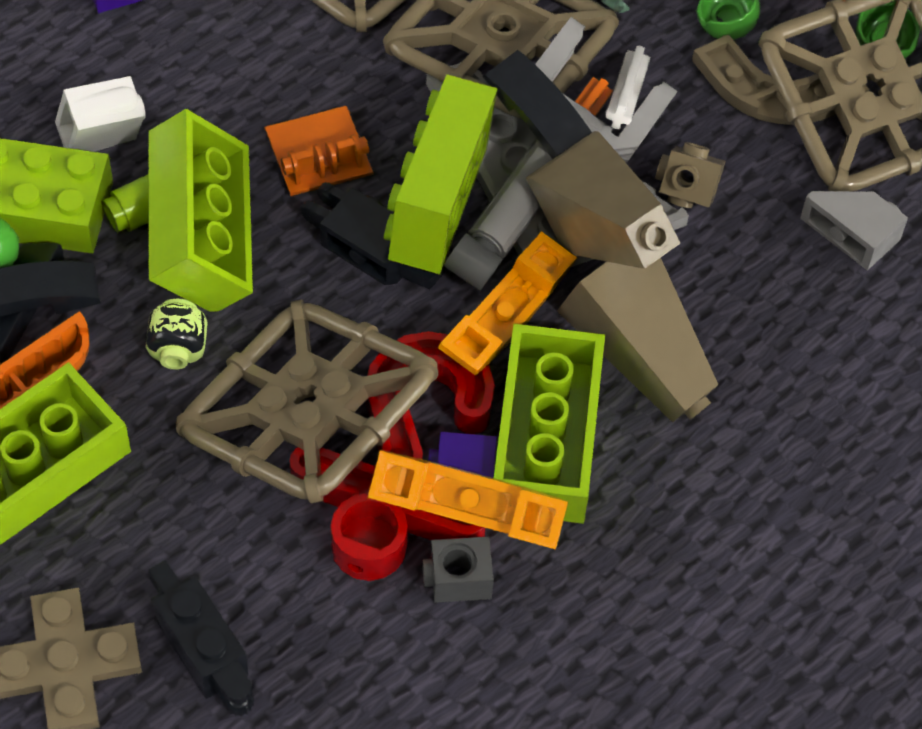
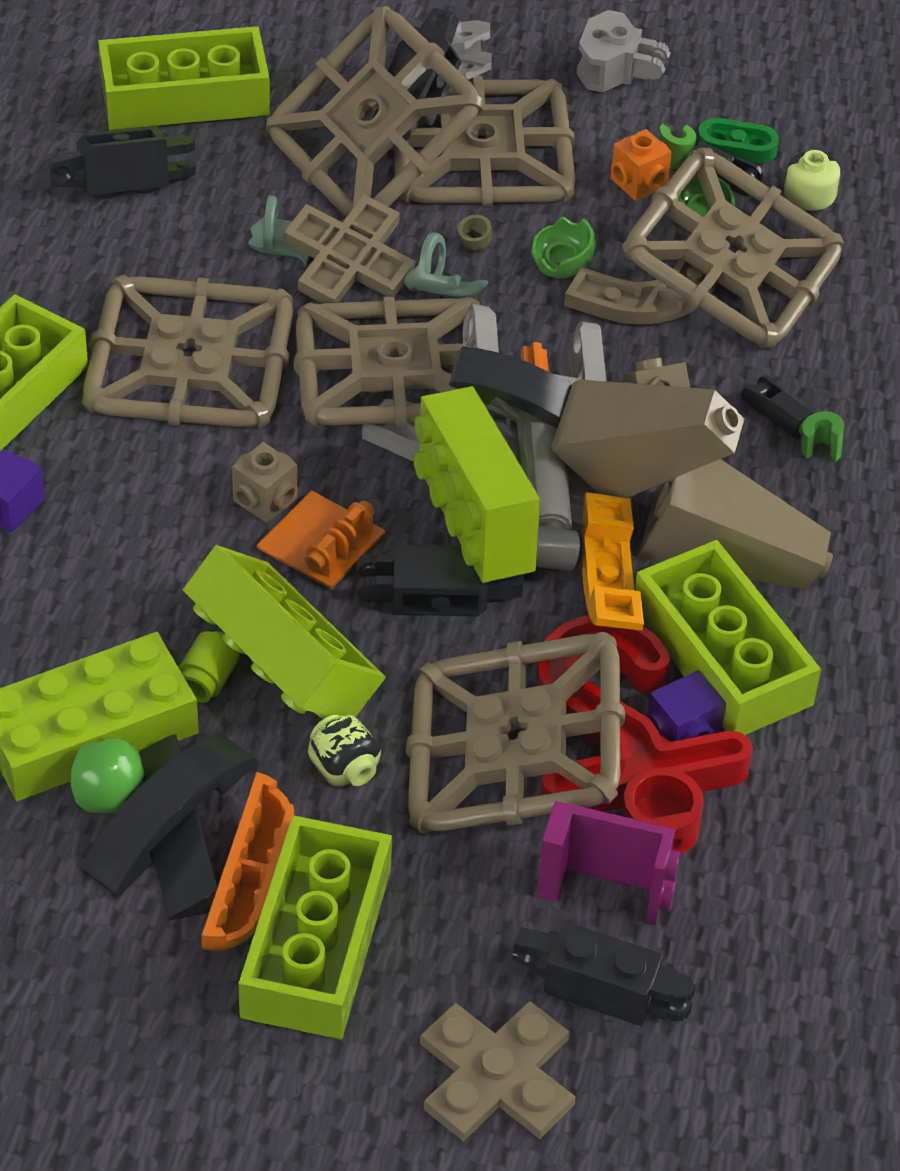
camera: 35 degrees left, 10 degrees down
white torso [55,76,146,152] -> none
light orange slope [368,450,569,549] -> none
dark grey brick [422,537,494,603] -> none
white axle [606,46,650,129] -> none
light grey slope [800,191,908,270] -> none
none -> dark tan brick [232,442,298,523]
none -> magenta panel [537,801,681,926]
none -> piece [741,375,844,461]

